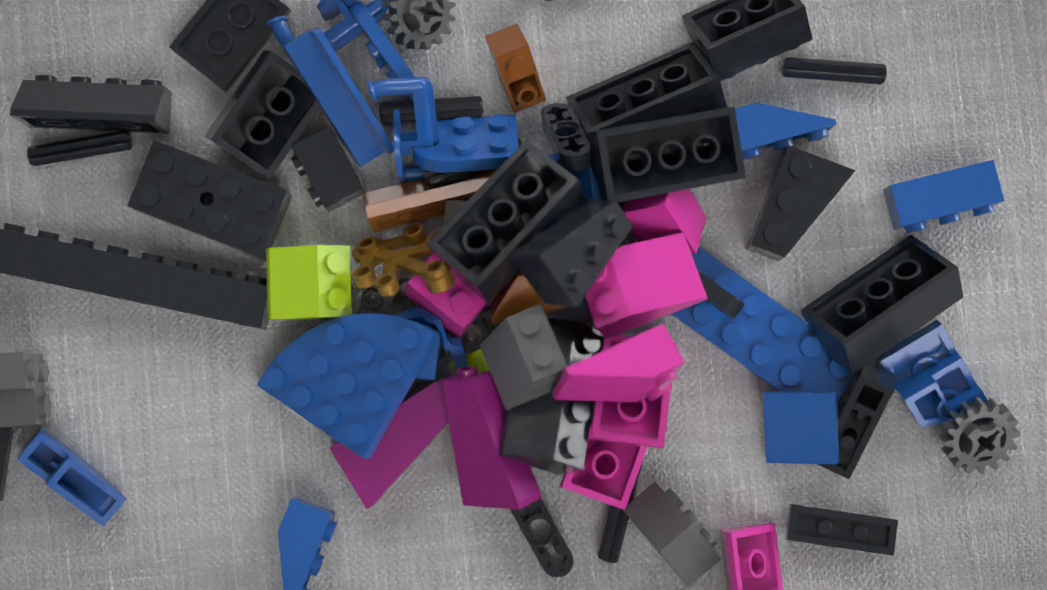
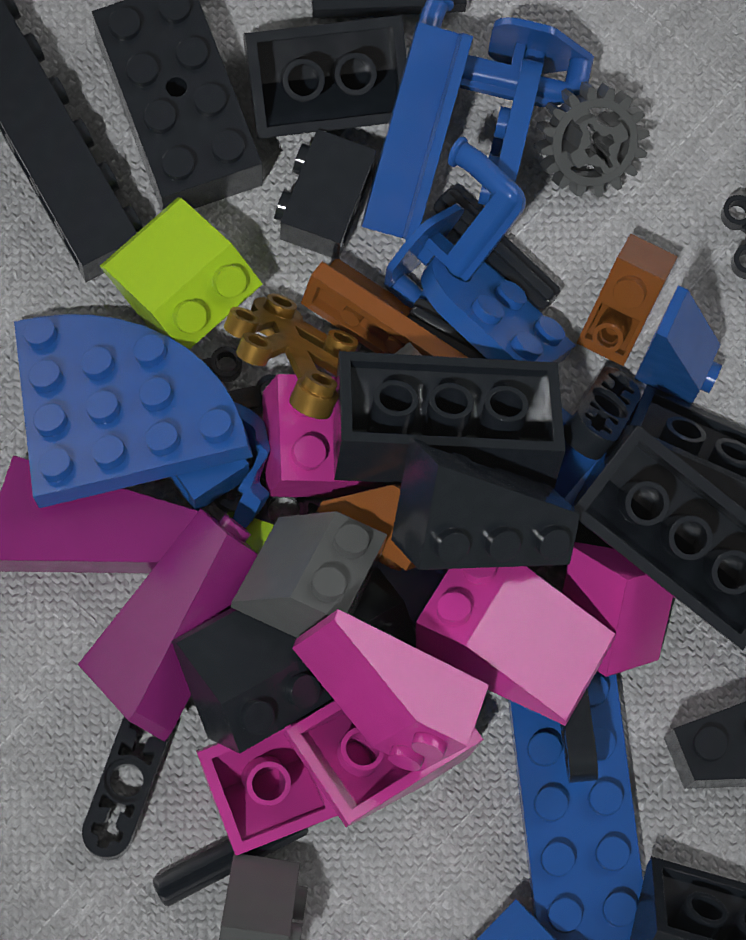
camera: 40 degrees right, 10 degrees down
none -> blue slope [634,285,722,404]

